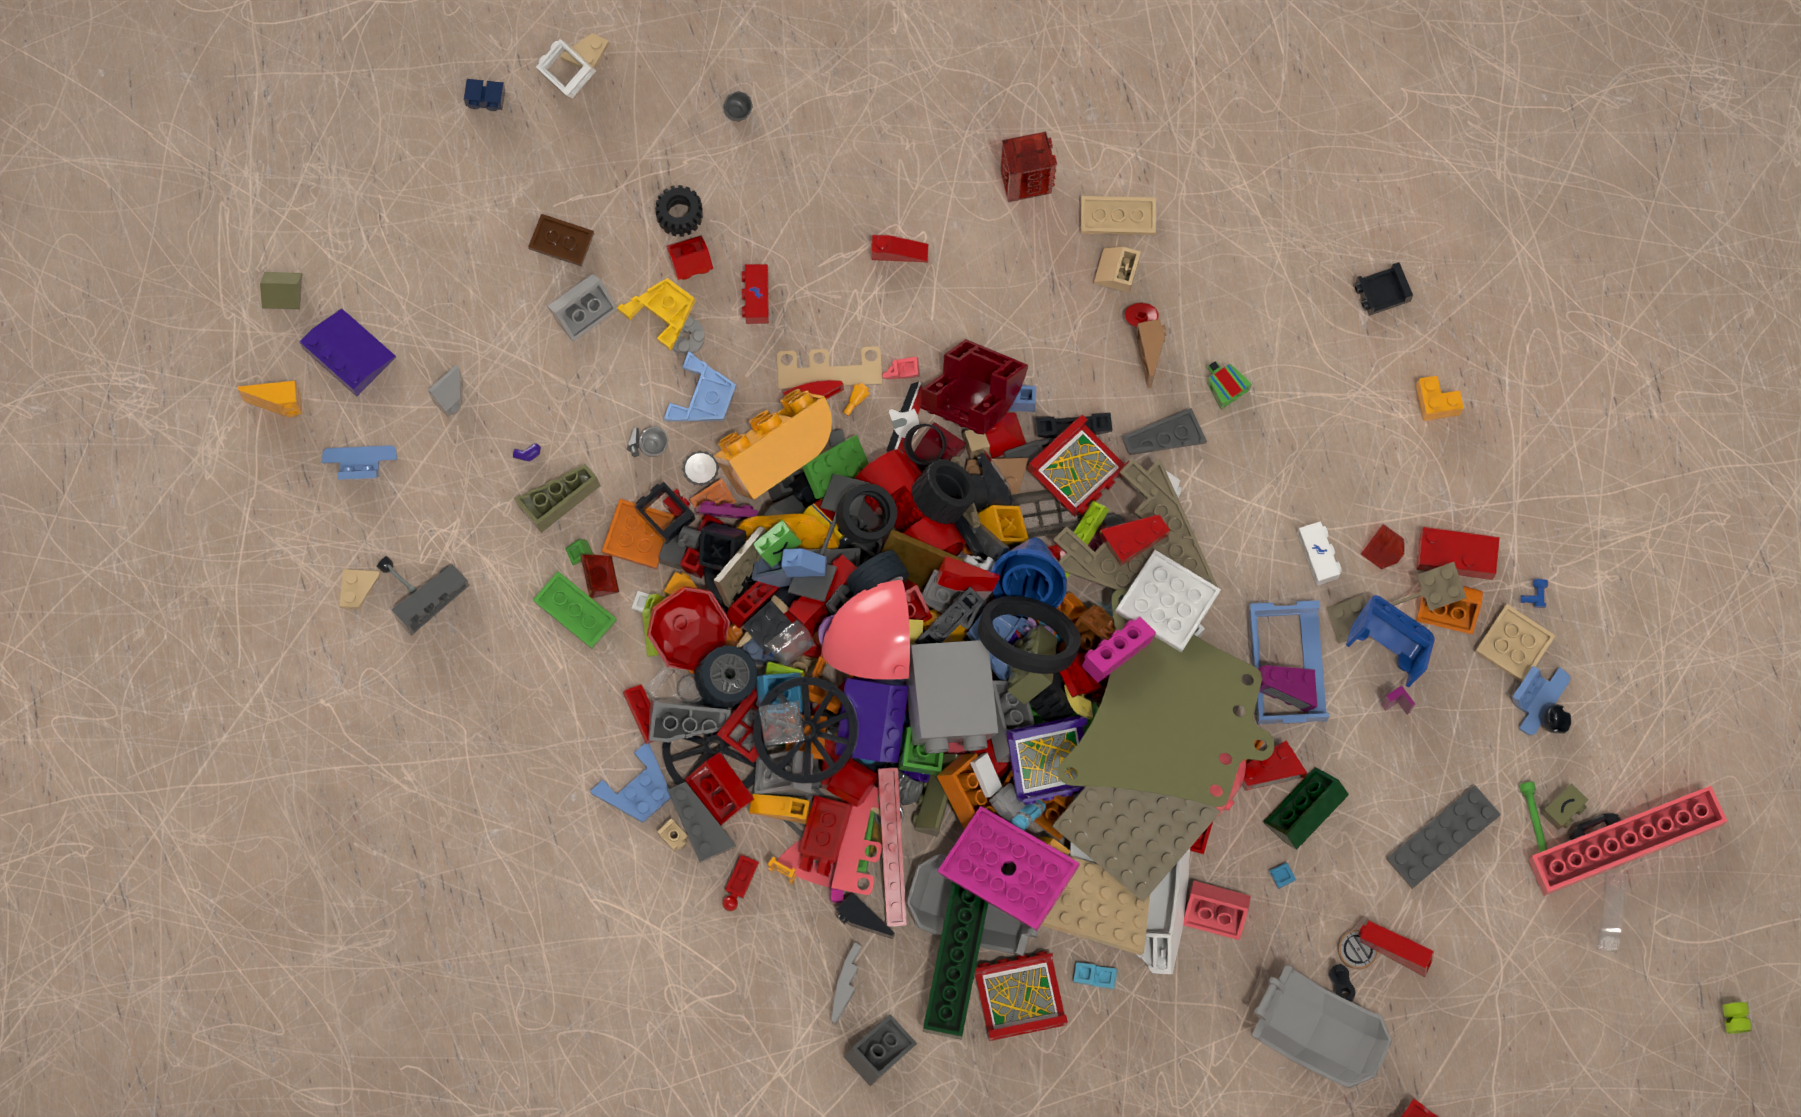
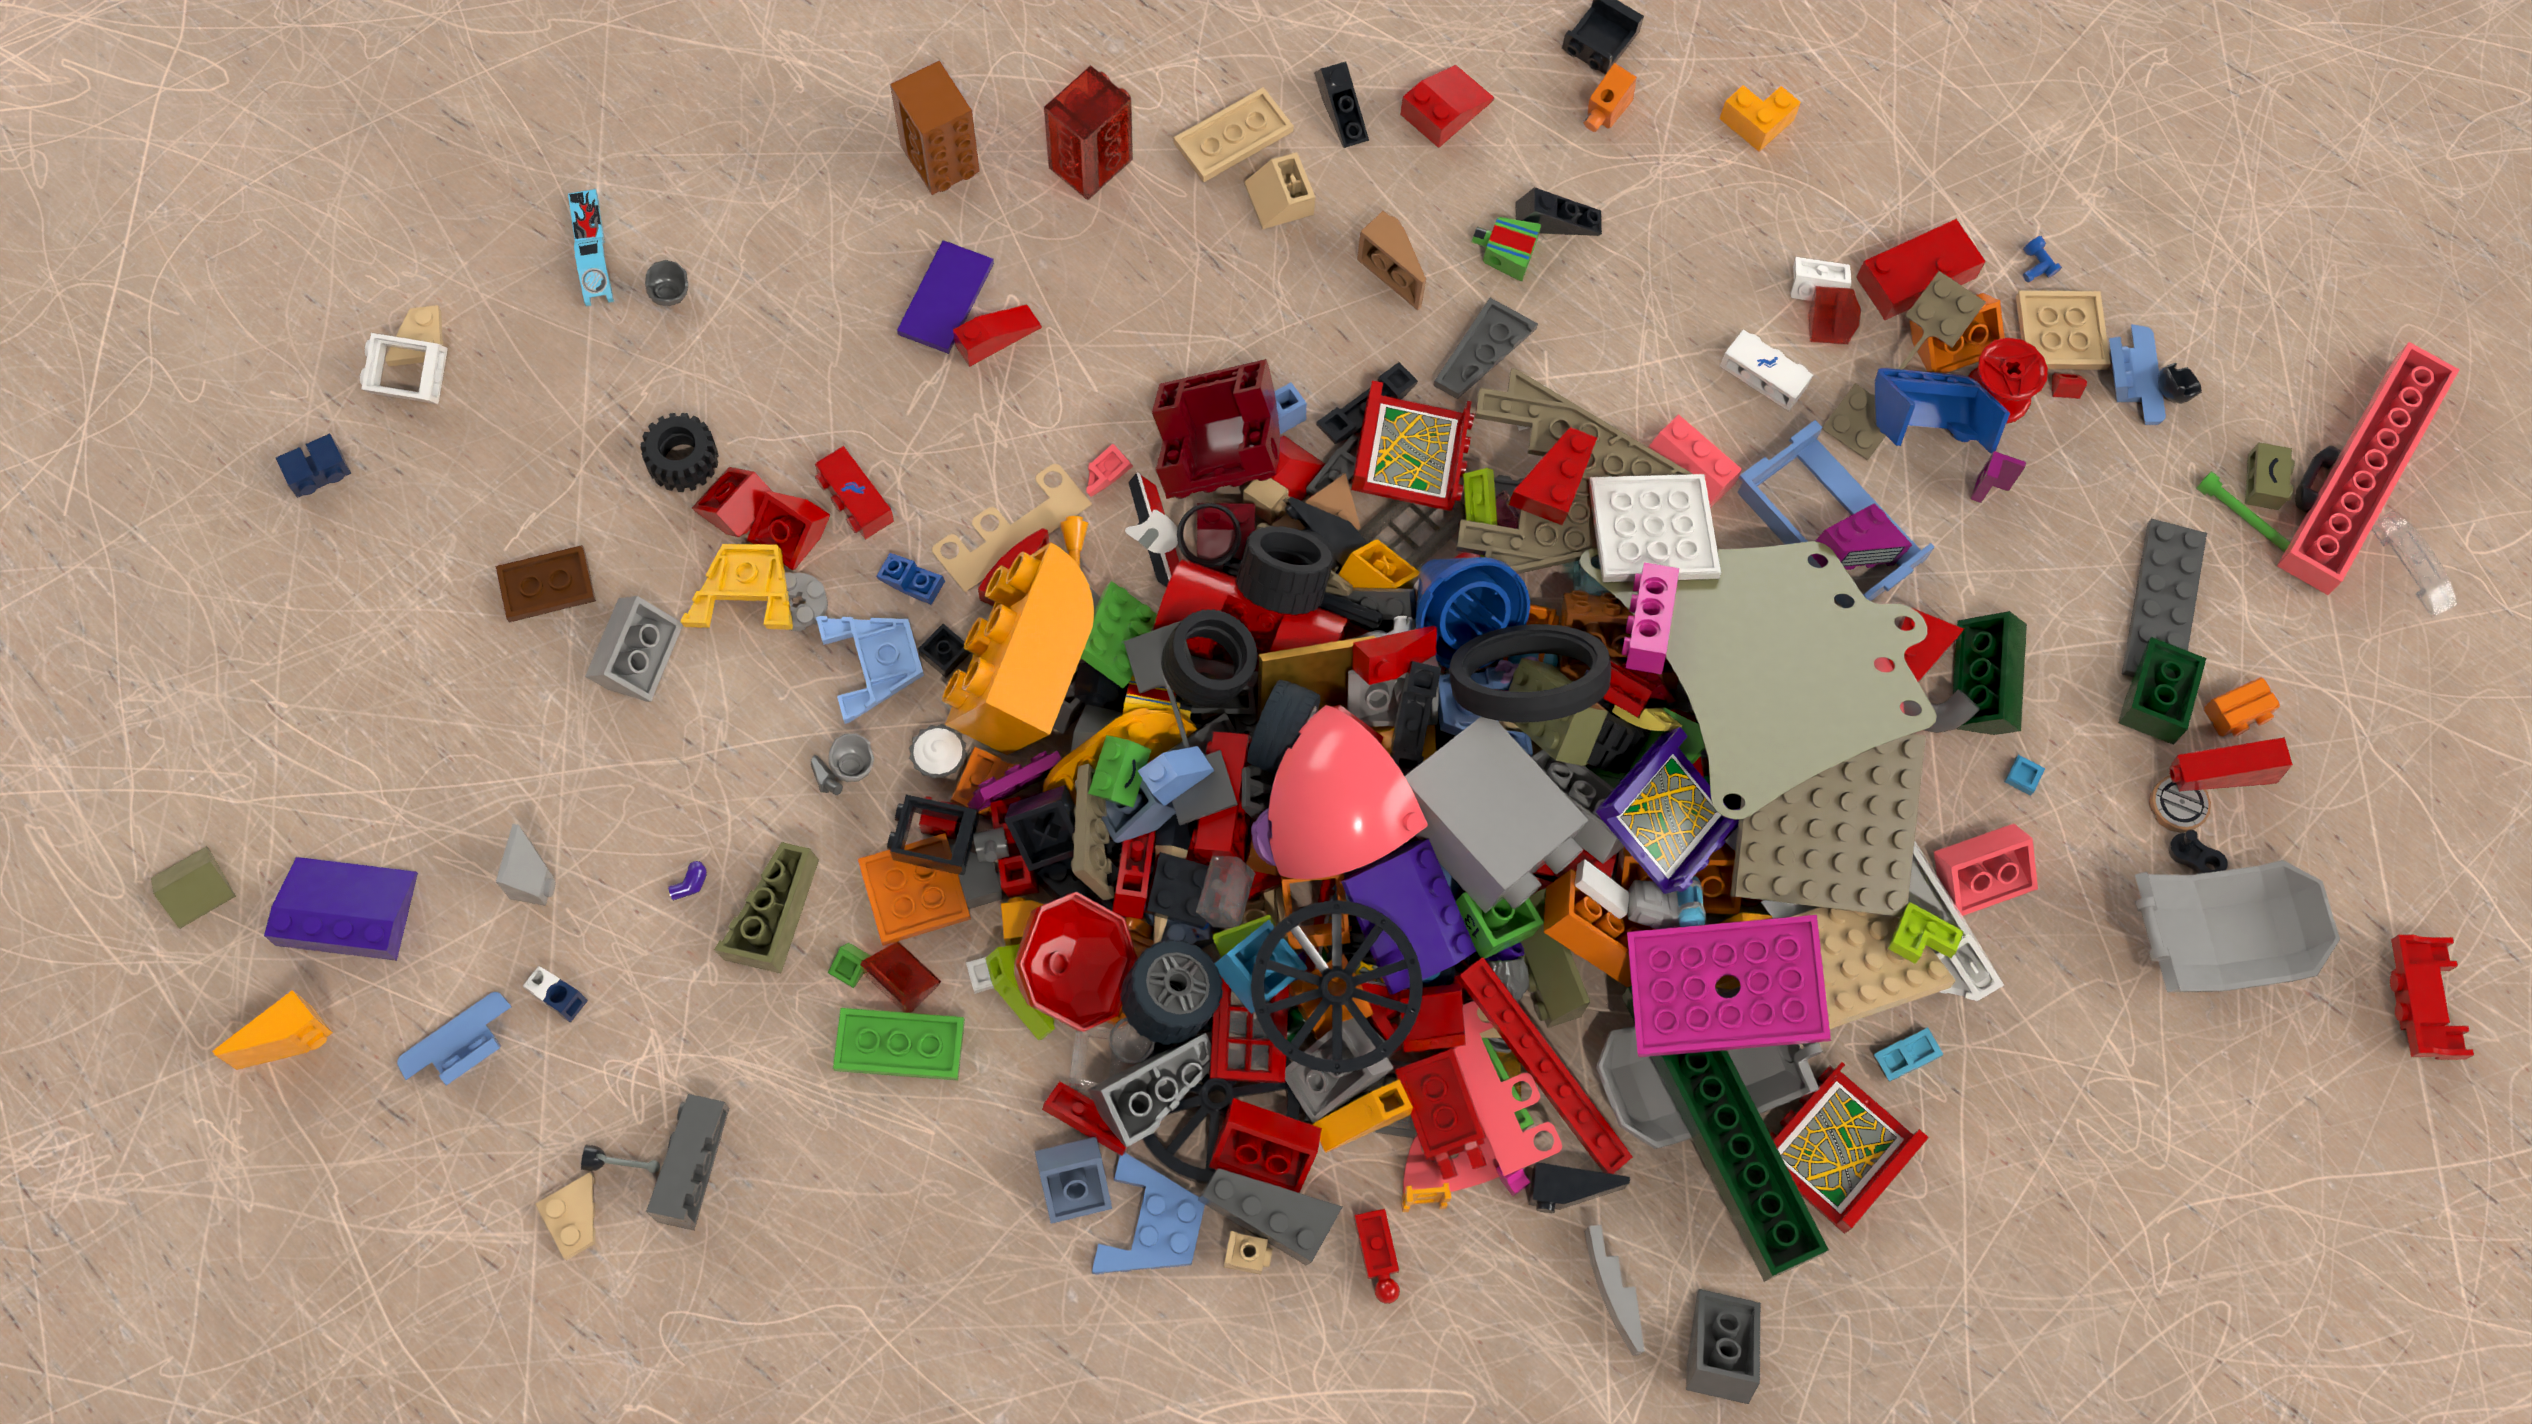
camera: 40 degrees left, 5 degrees down
clear plate [759,701,805,746] -> none
red piece [1125,303,1159,329] -> none
none -> dark blue leg [523,966,588,1023]
none -> piece [568,189,614,306]
none -> red slope [747,491,830,570]
none -> blue slope [876,553,945,605]
none -> dark orange brick [890,60,980,195]
none -> dark purple tile [897,240,994,354]
none -> black piece [918,624,971,678]
none -> sand blue slope [1035,1137,1112,1224]
none -> black slope [1314,61,1369,148]
none -> red slope [1400,65,1495,148]
none -> black slope [1515,187,1602,236]
none -> orange torso [1583,63,1637,132]
none -> coral slope [1648,414,1742,508]
none -> white bracket [1791,257,1851,306]
none -> lime plate [1888,902,1964,964]
none -> dark grey cylinder [1903,689,1980,733]
none -> red piece [1968,337,2048,424]
none -> red slope [2052,373,2087,399]
none -> dark green slope [2118,637,2207,745]
none -> orange brick [2204,677,2280,737]

